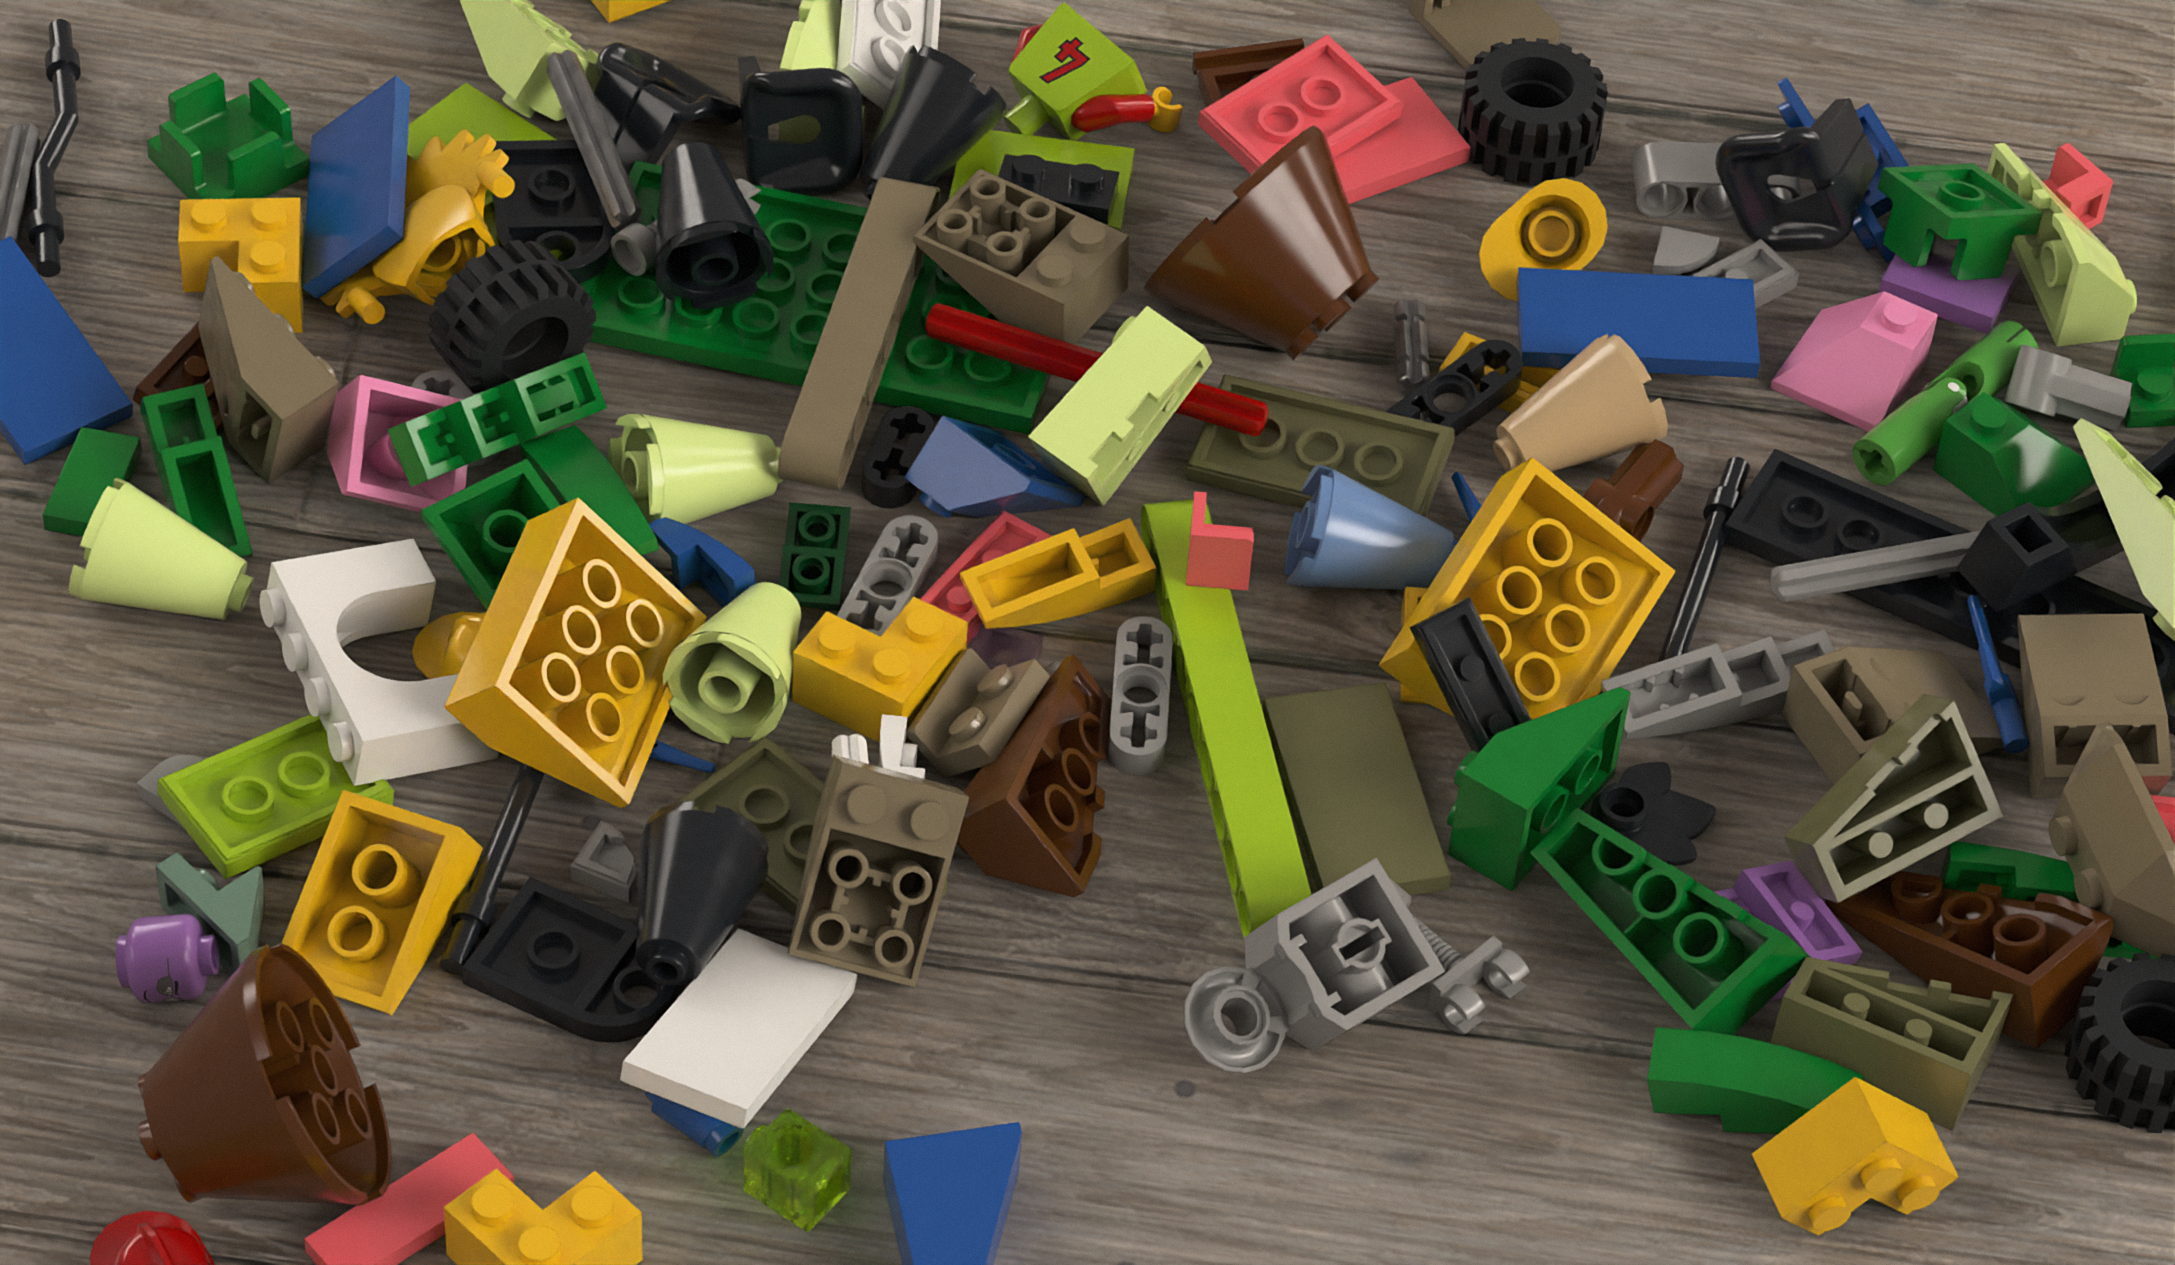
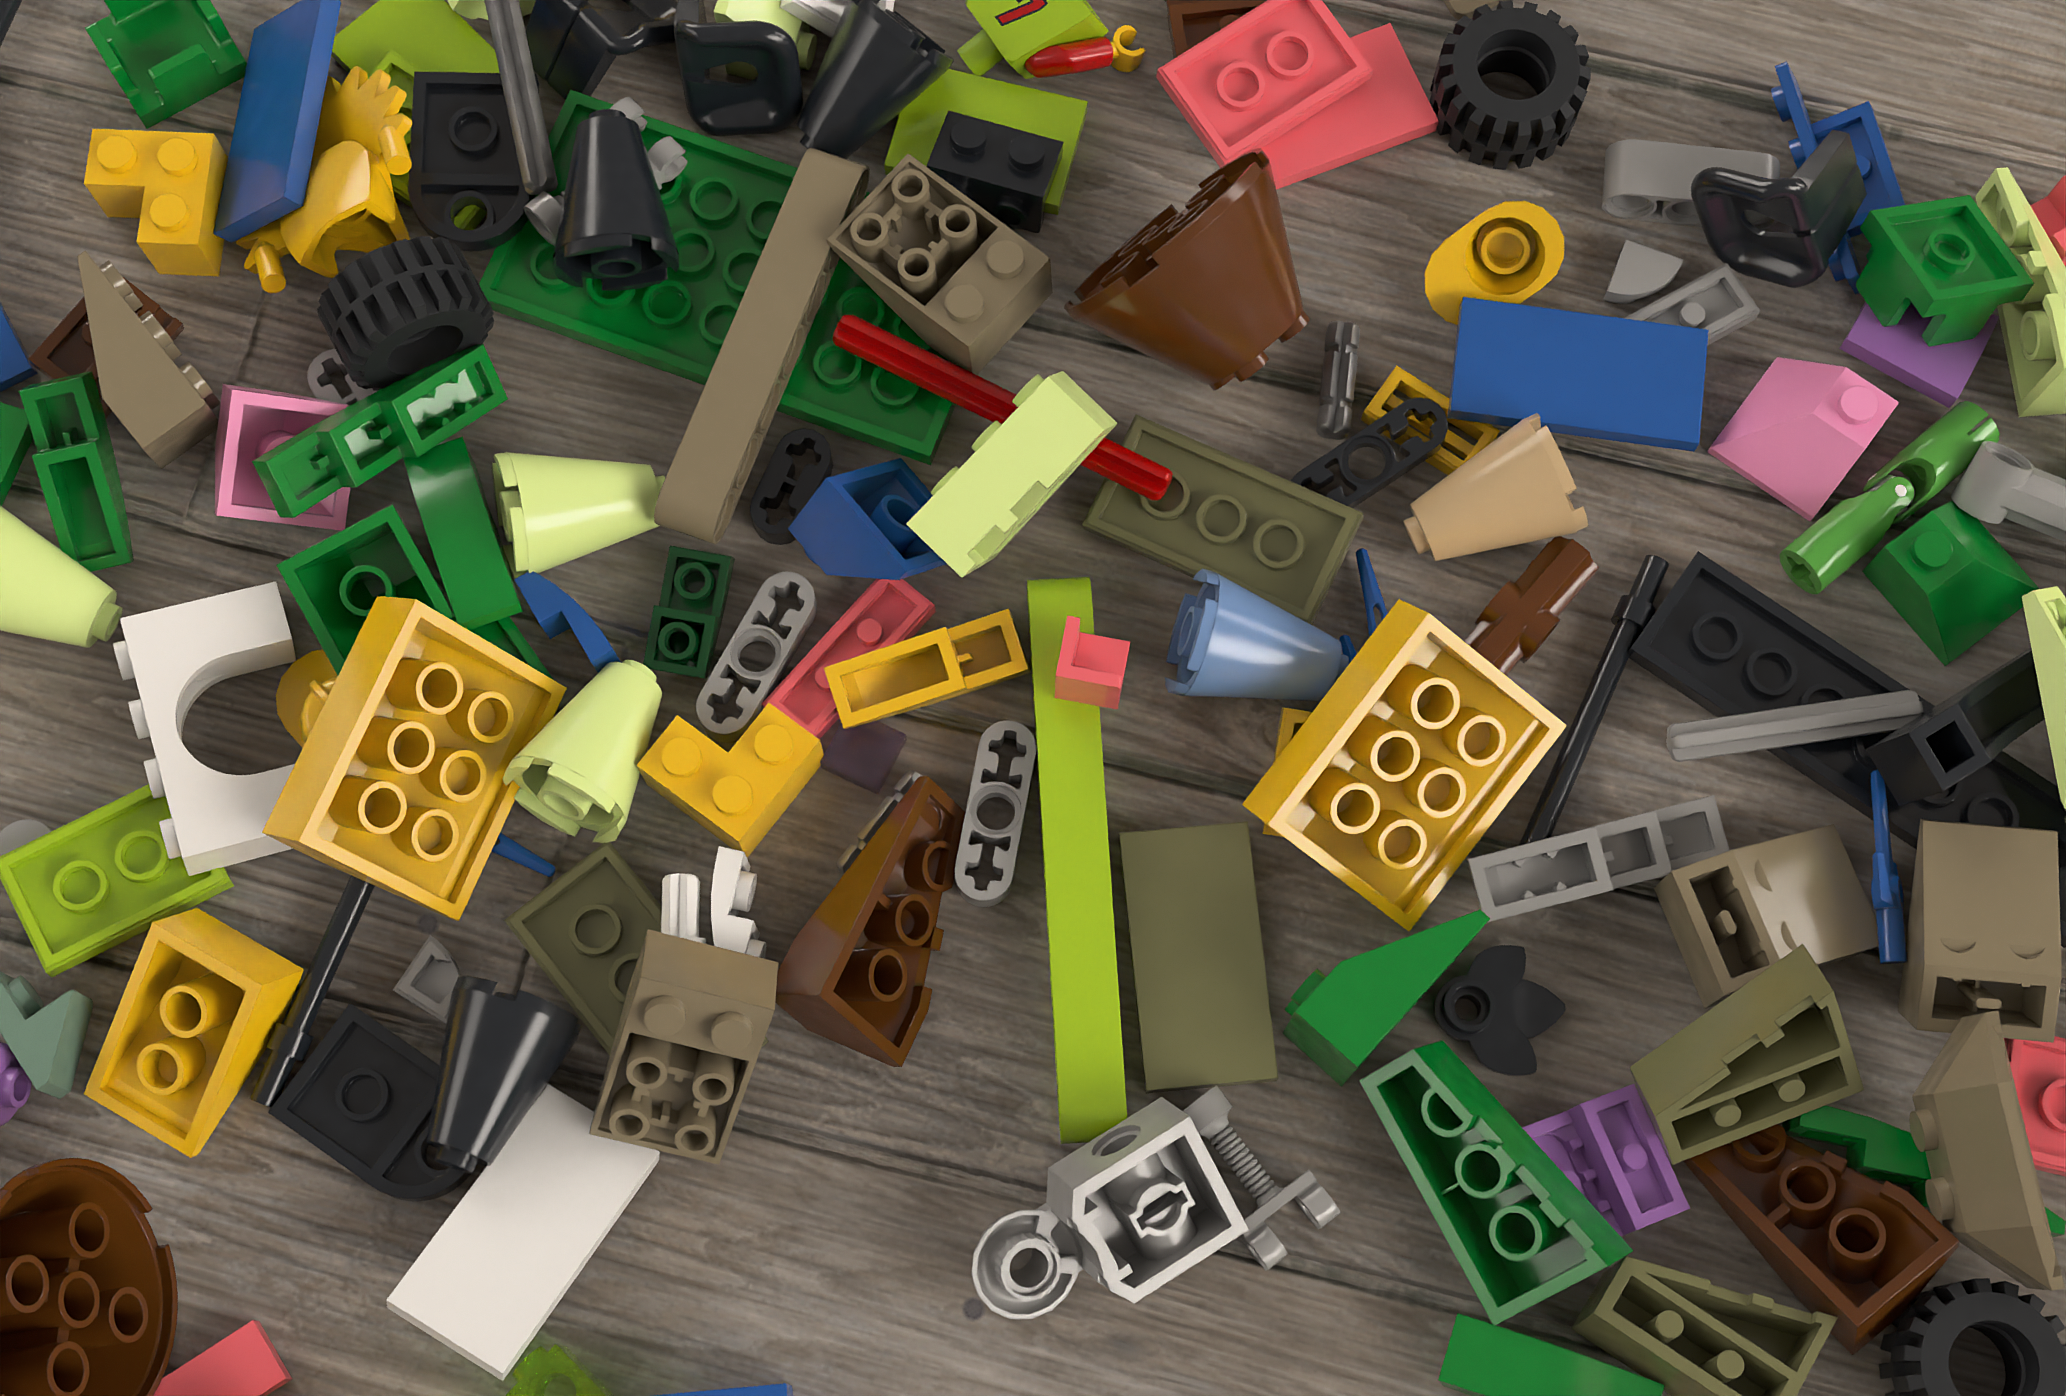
camera: 10 degrees right, 25 degrees up
dark tan bracket [907,648,1050,779] -> none
black tile [1409,597,1531,753] -> none

